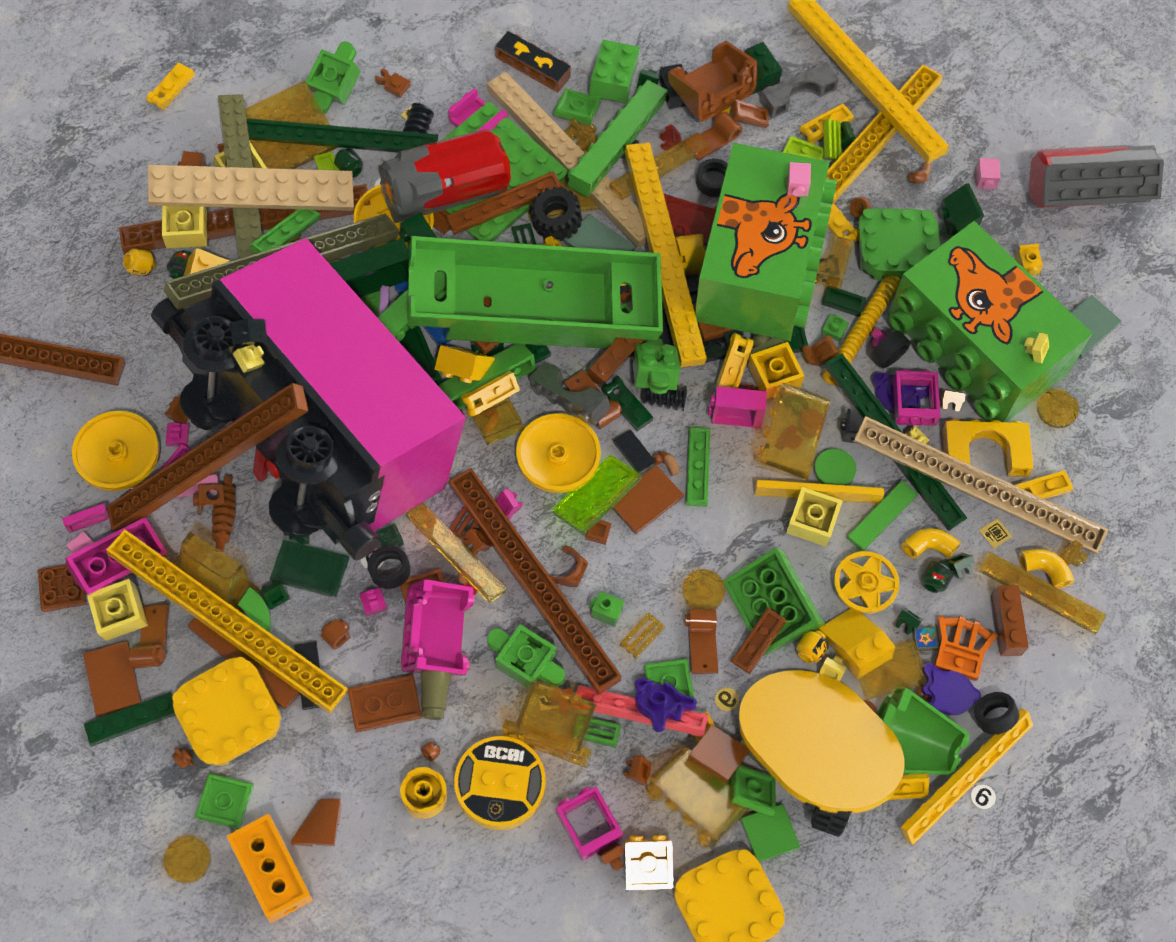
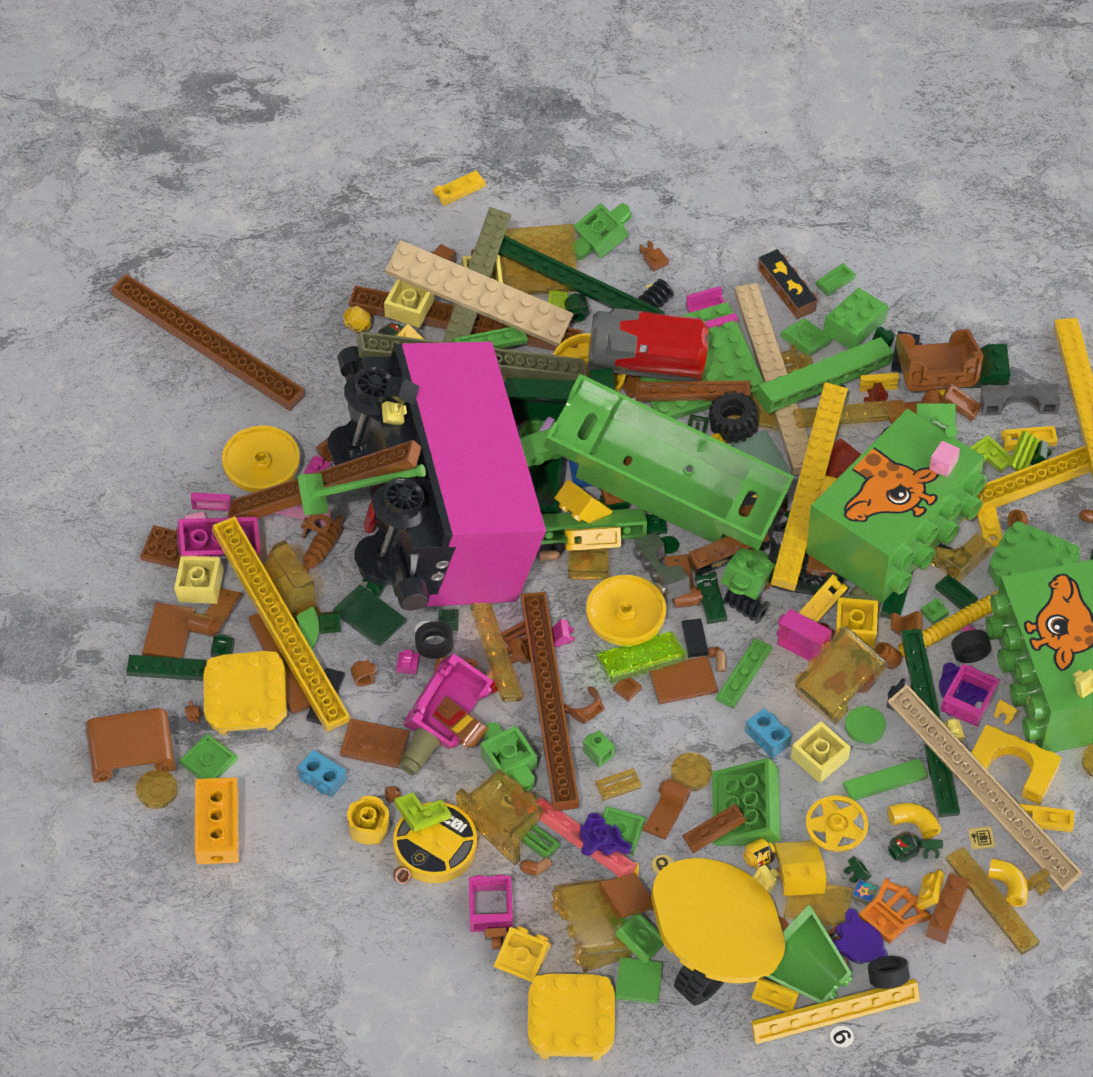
camera: 30 degrees right, 10 degrees down
dark orange slope [291,798,342,847] -> none
dark orange tile [623,755,652,785] -> none
yellow tile [755,480,884,504] -> none
none -> dark orange windscreen [85,708,176,783]
none -> dark green tile [210,634,234,657]
none -> bright green tile [297,464,426,516]
none -> dark azure brick [298,750,347,798]
none -> dark orange hinge [393,866,411,884]
none -> lime plate [394,792,451,832]
none -> dark orange door [432,696,488,749]
none -> arm [519,857,552,876]
none -> dark green sticker [661,536,679,554]
none -> dark azure brick [745,708,792,759]
none -> bright green tile [816,263,856,296]
none -> yellow tile [859,373,899,392]
none -> dark orange brick [873,642,902,669]
none -> bright green tile [916,403,957,438]
none -> yellow plate [916,869,945,911]

